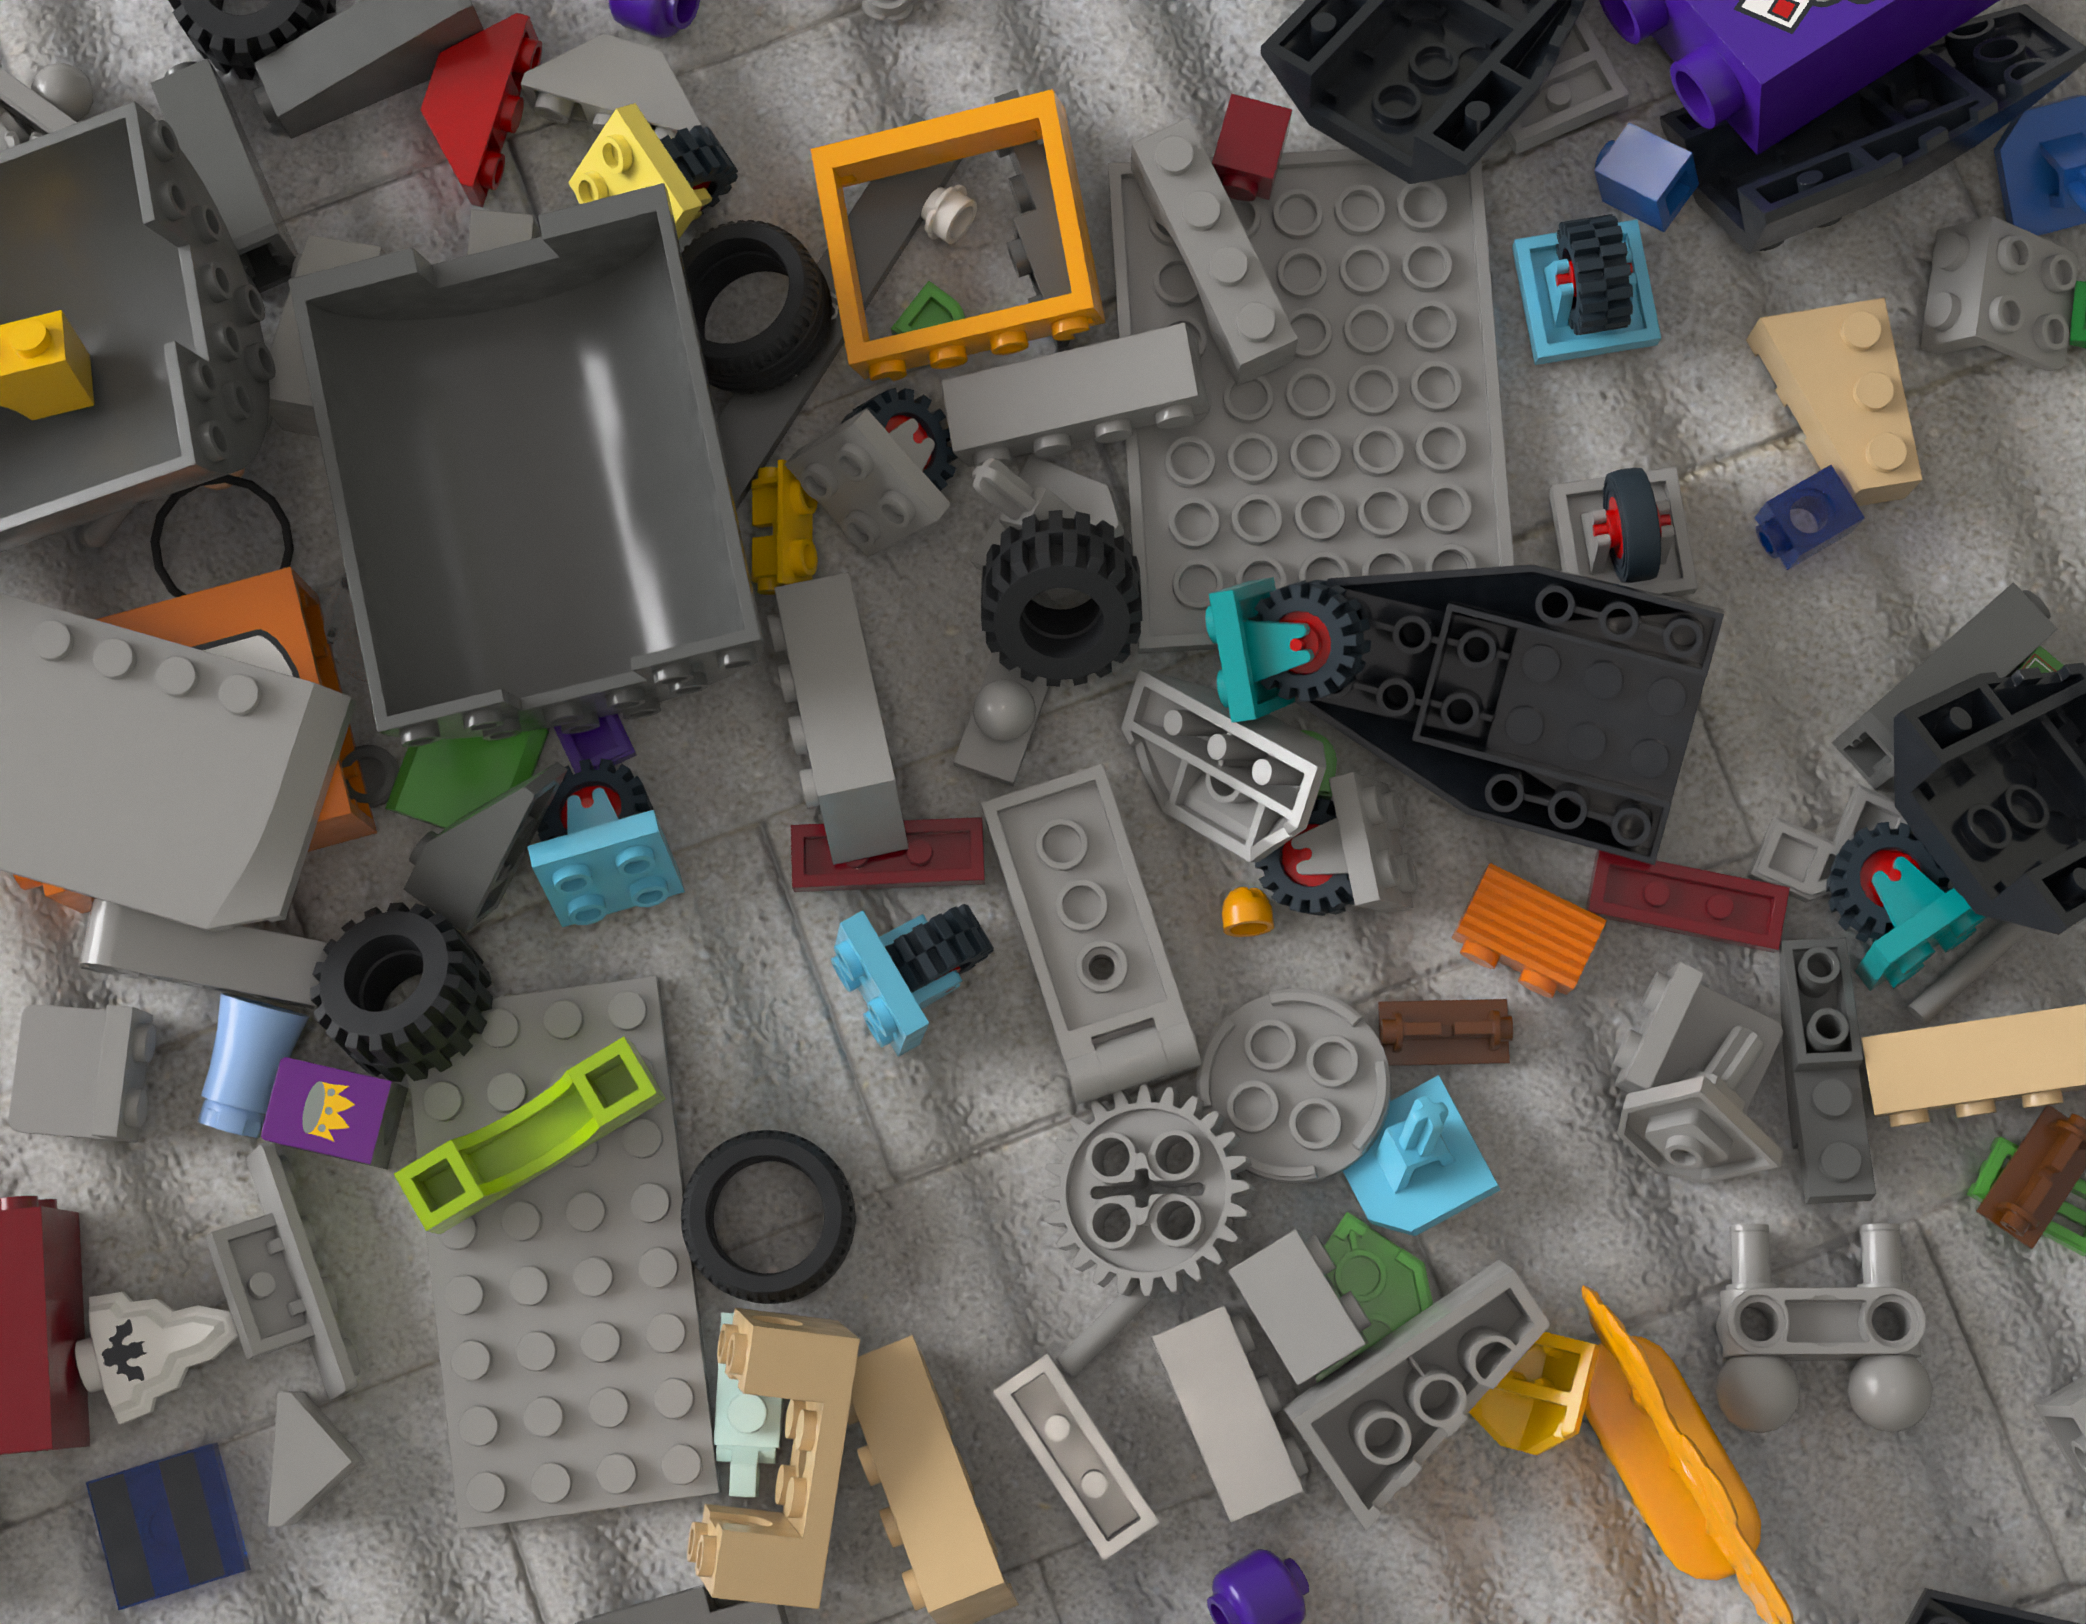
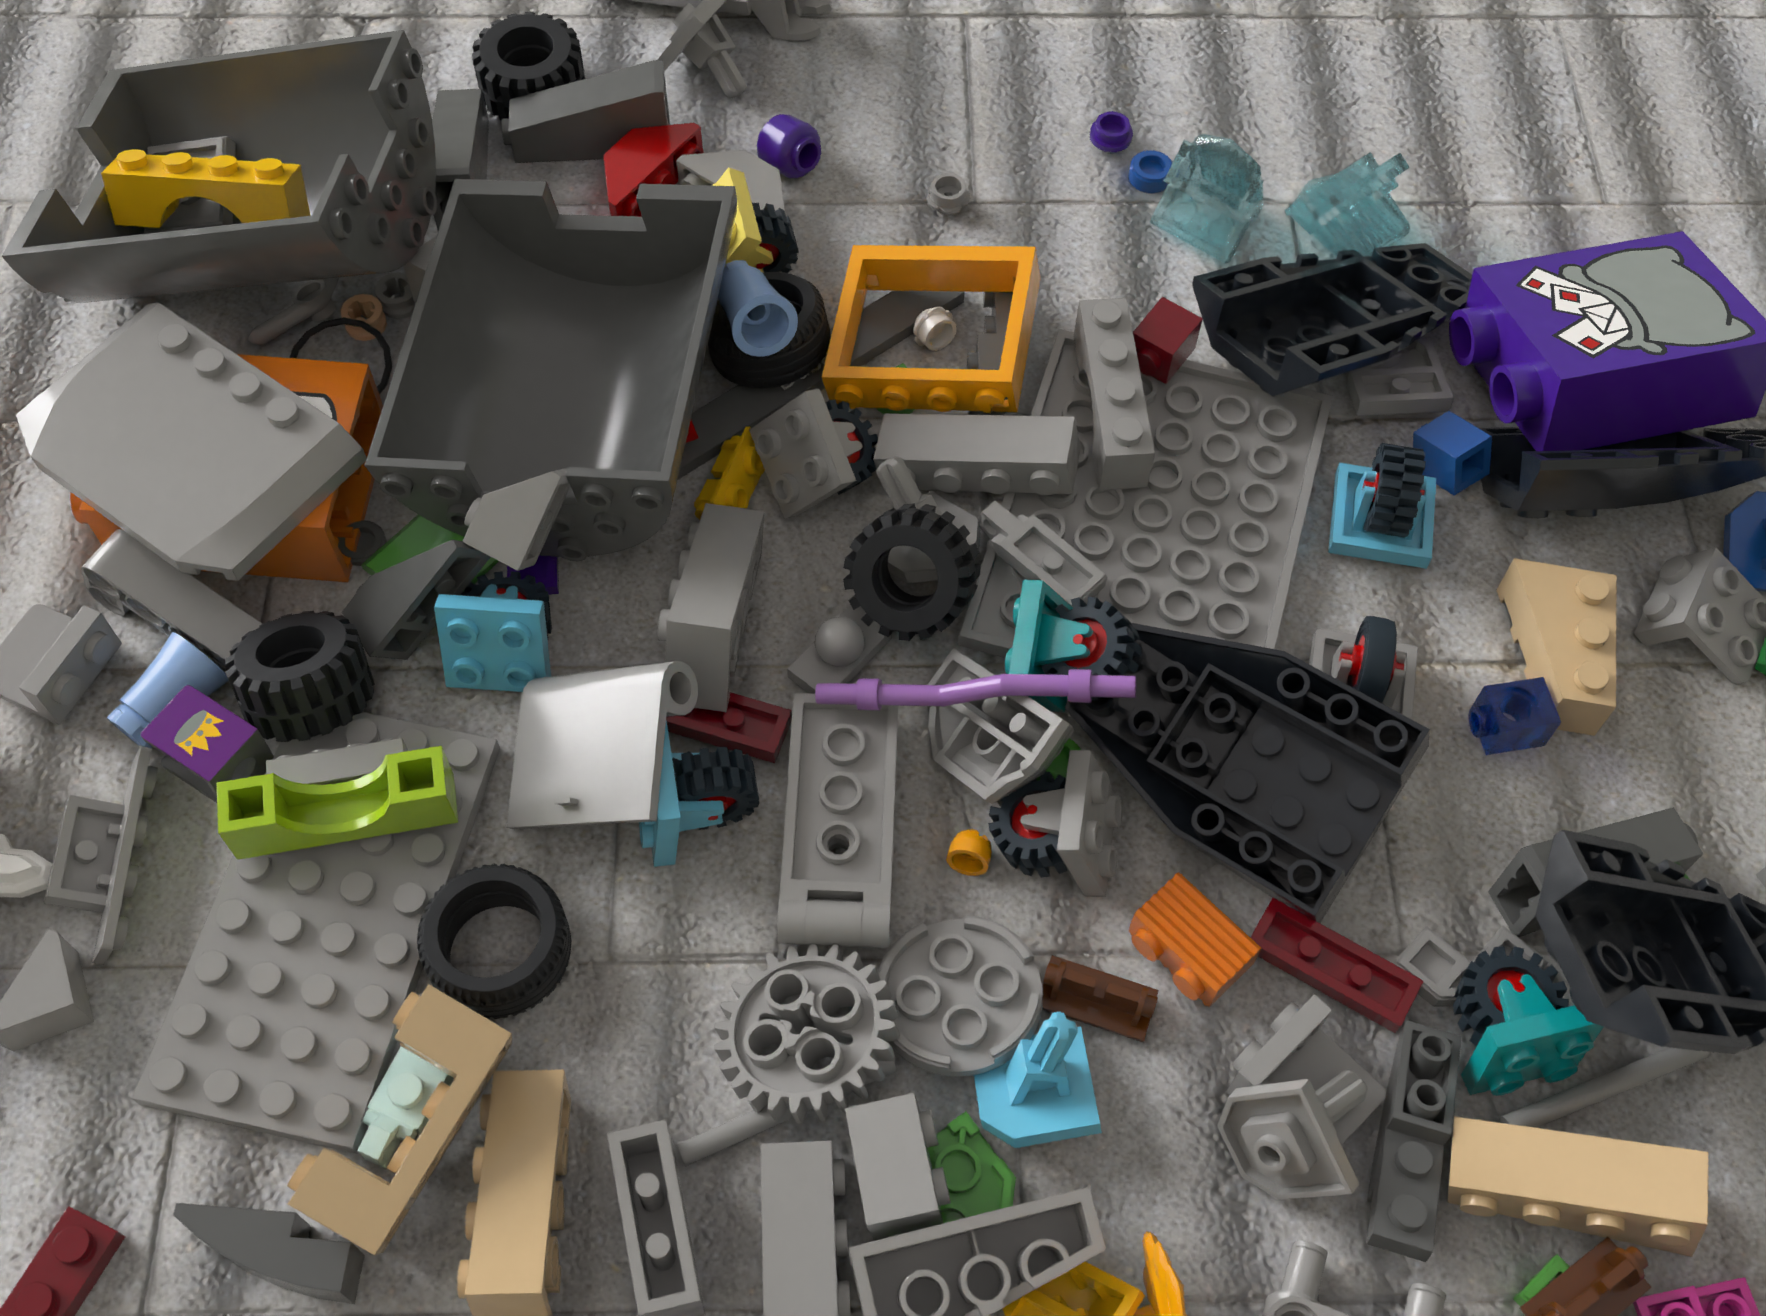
camera: 15 degrees right, 20 degrees down
none -> light grey piece [266,737,408,785]
none -> light grey slope [462,468,570,571]
none -> door [506,661,698,830]
none -> light blue plant [718,260,798,357]
none -> medium lavender bar [815,669,1137,711]
none -> light grey hinge [979,500,1108,606]

